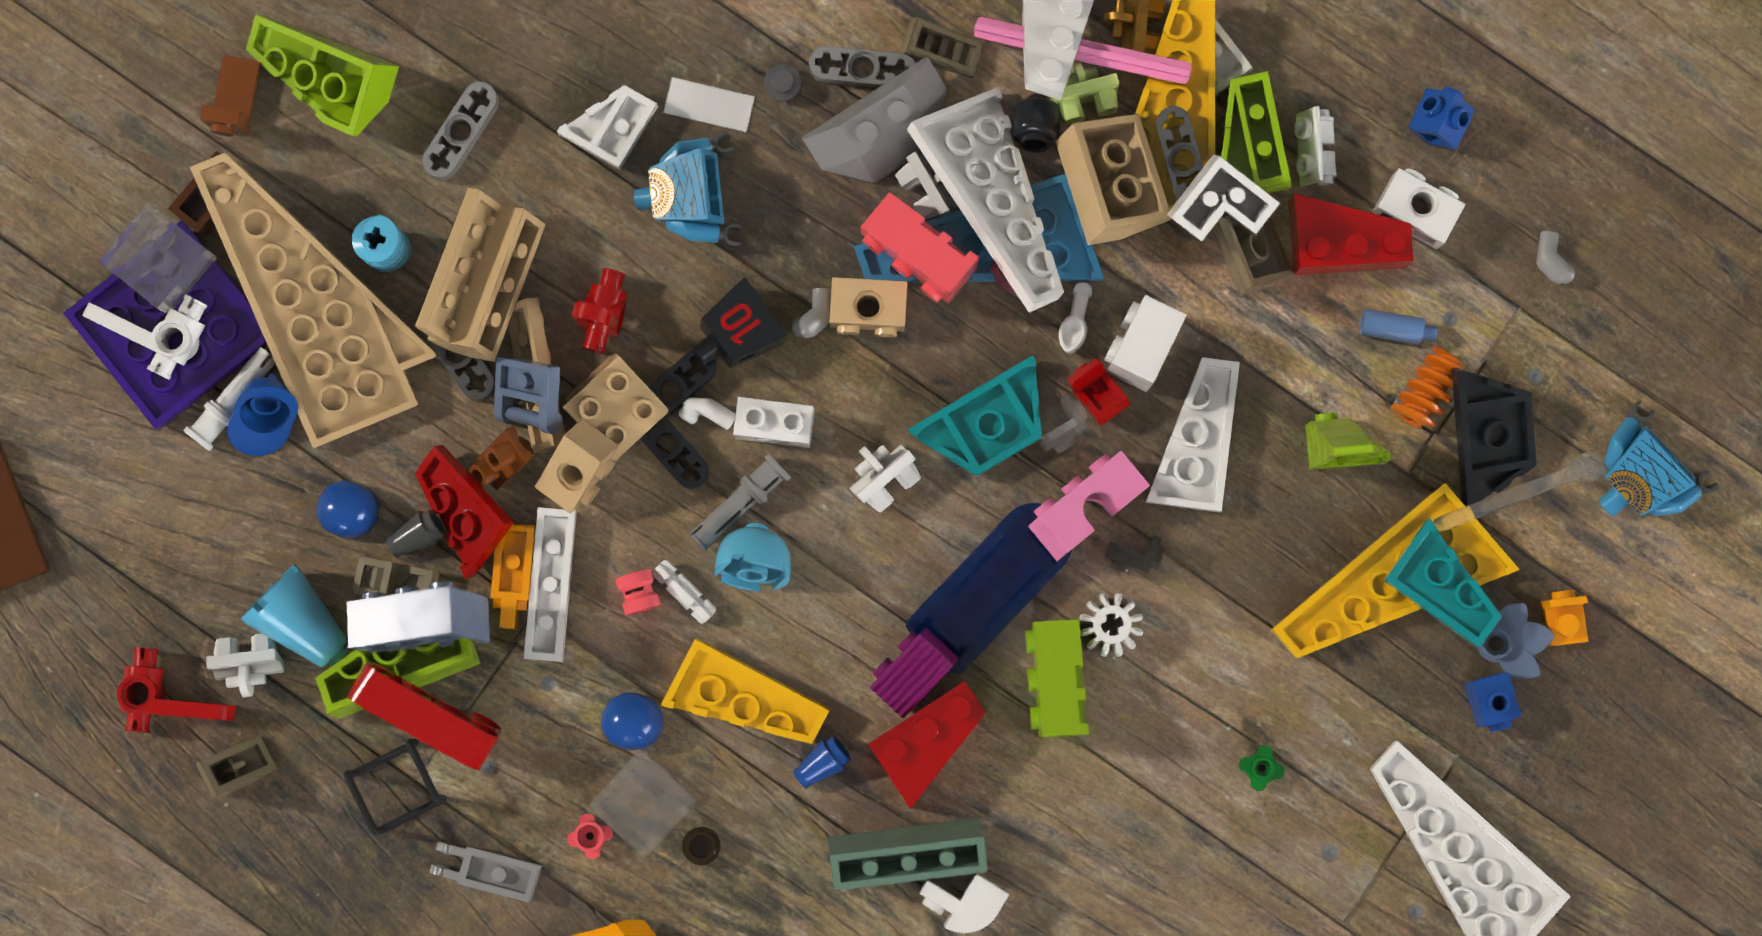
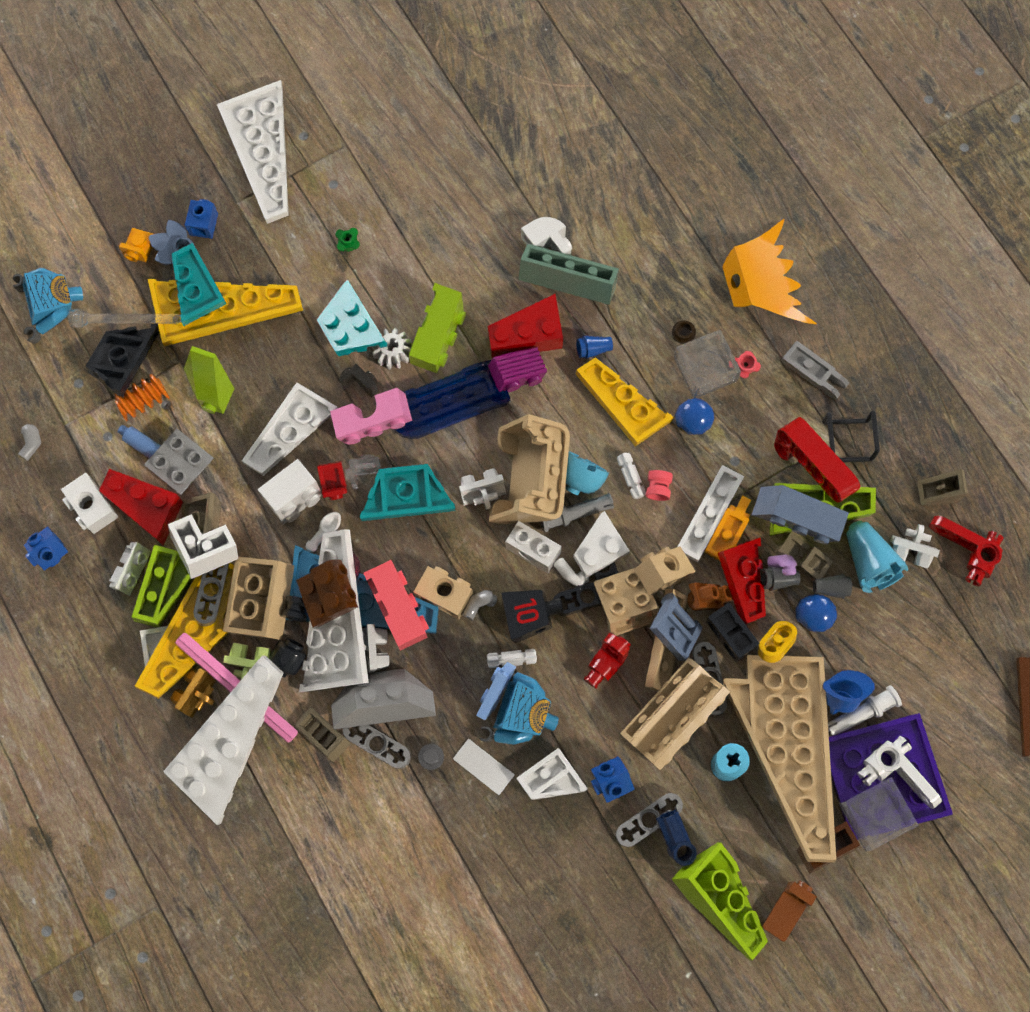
camera: 155 degrees left, 10 degrees down
none -> light grey hinge [144,429,214,495]
none -> black wheel [281,596,307,622]
none -> reddish brown plate [296,560,358,628]
none -> wing [317,280,388,356]
none -> light blue plate [476,662,516,720]
none -> white axle [487,649,537,668]
none -> tan windscreen [489,414,570,524]
none -> white wing [573,511,630,578]
none -> blue brick [591,756,635,803]
none -> dark blue piece [656,810,697,866]
none -> black brick [706,603,760,663]
none -> yellow plate [758,621,797,663]
none -> lavender arm [767,554,797,576]
none -> dark grey cone [813,574,852,599]

